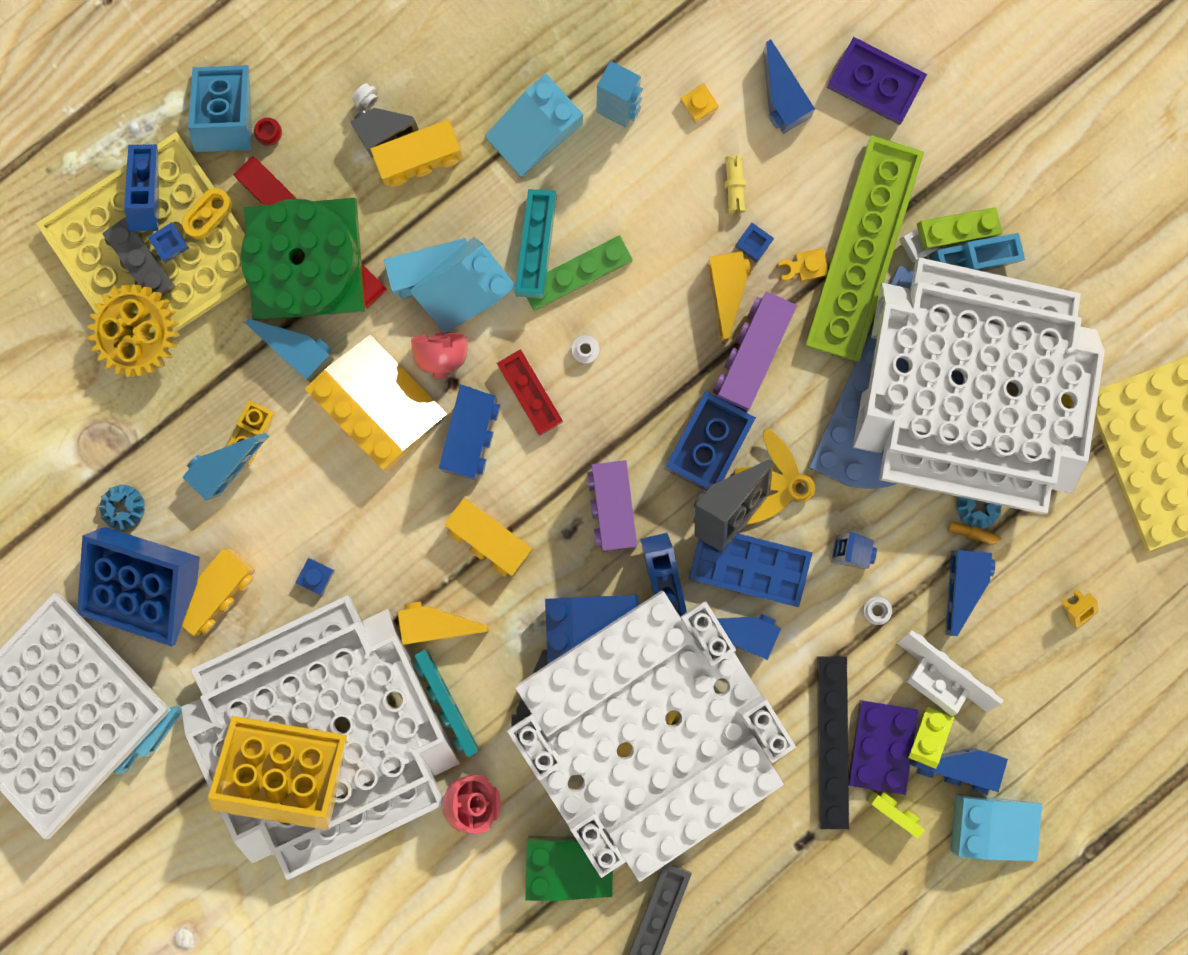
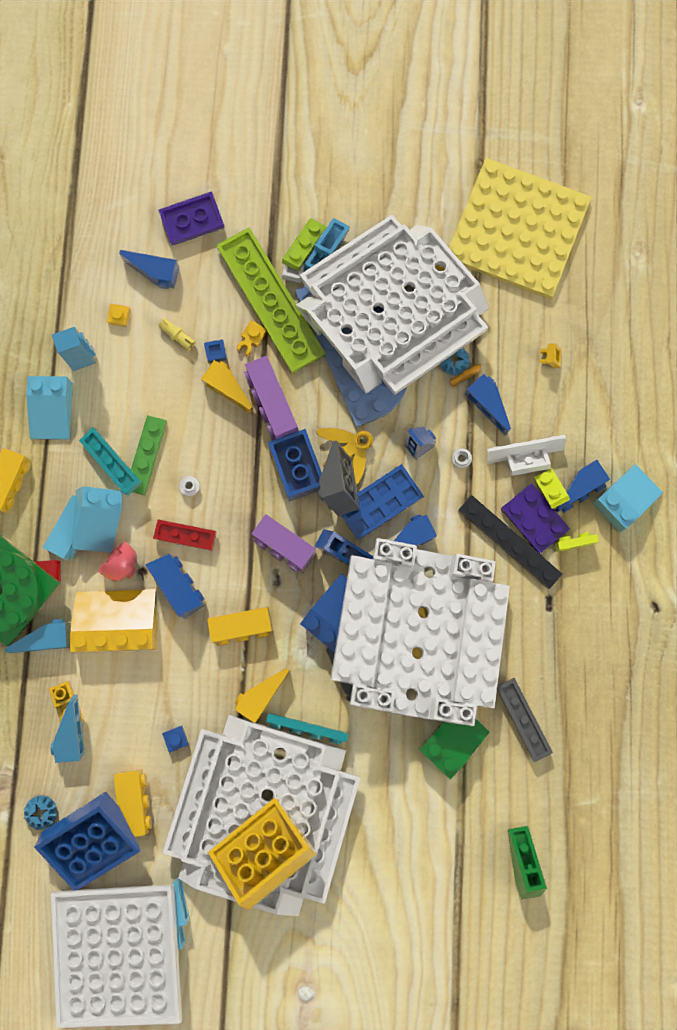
camera: 45 degrees left, 5 degrees down
coral cylinder [442,775,501,834] -> none

